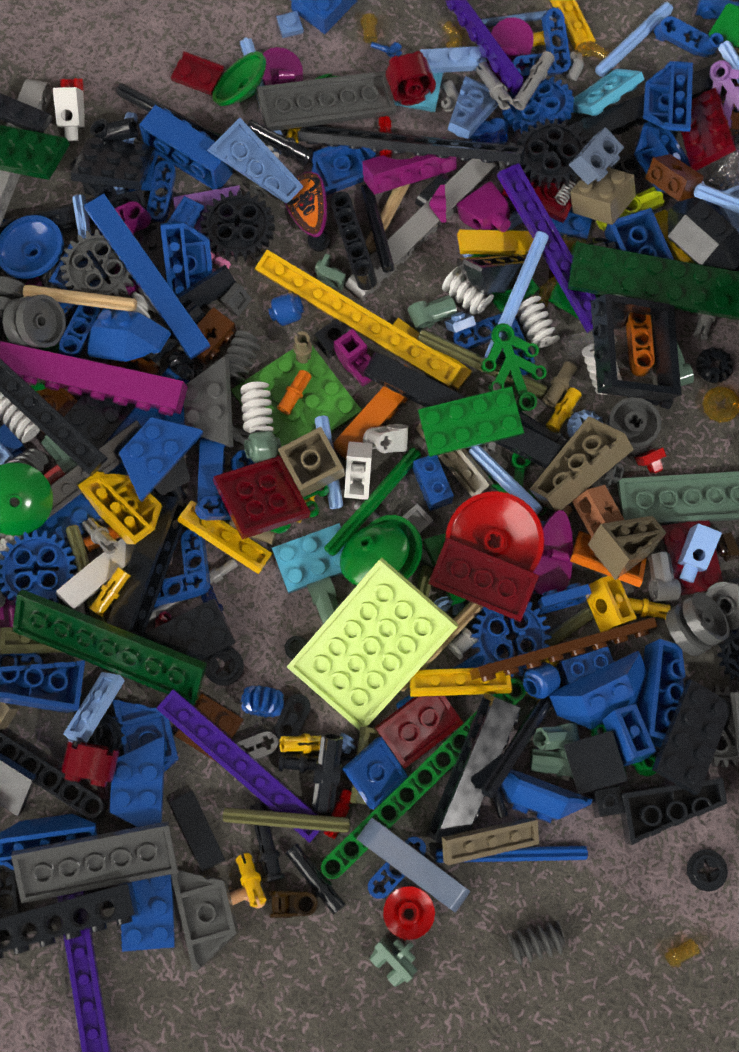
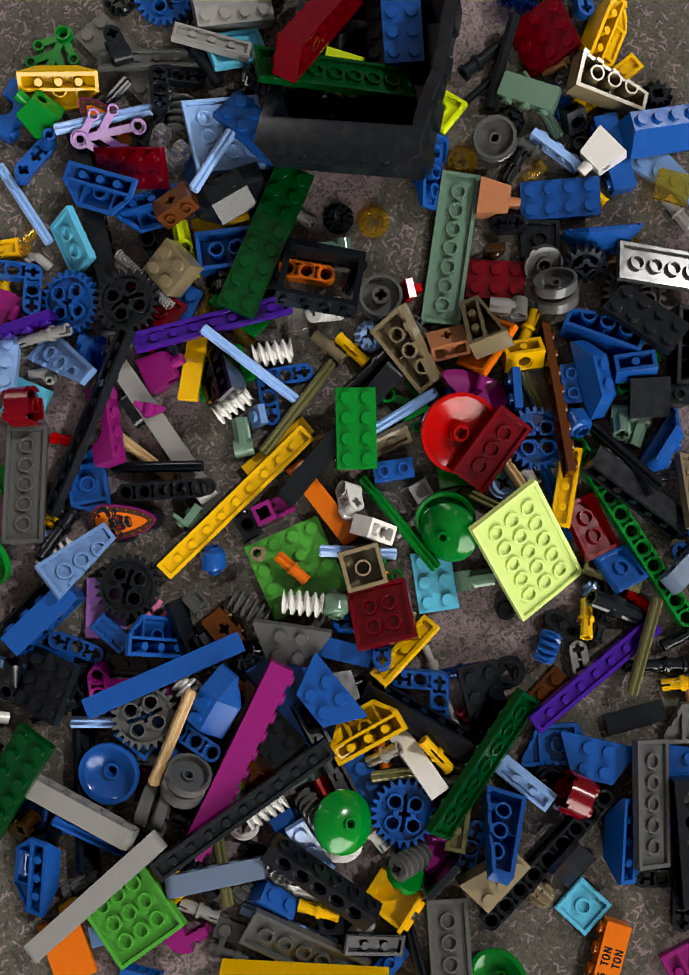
camera: 75 degrees left, 10 degrees up
green plant [481,323,547,412] -> none
light grey pin [512,51,555,110] -> none
sand blue brick [569,127,624,185] -> none
light blue torso [678,523,722,583] -> none

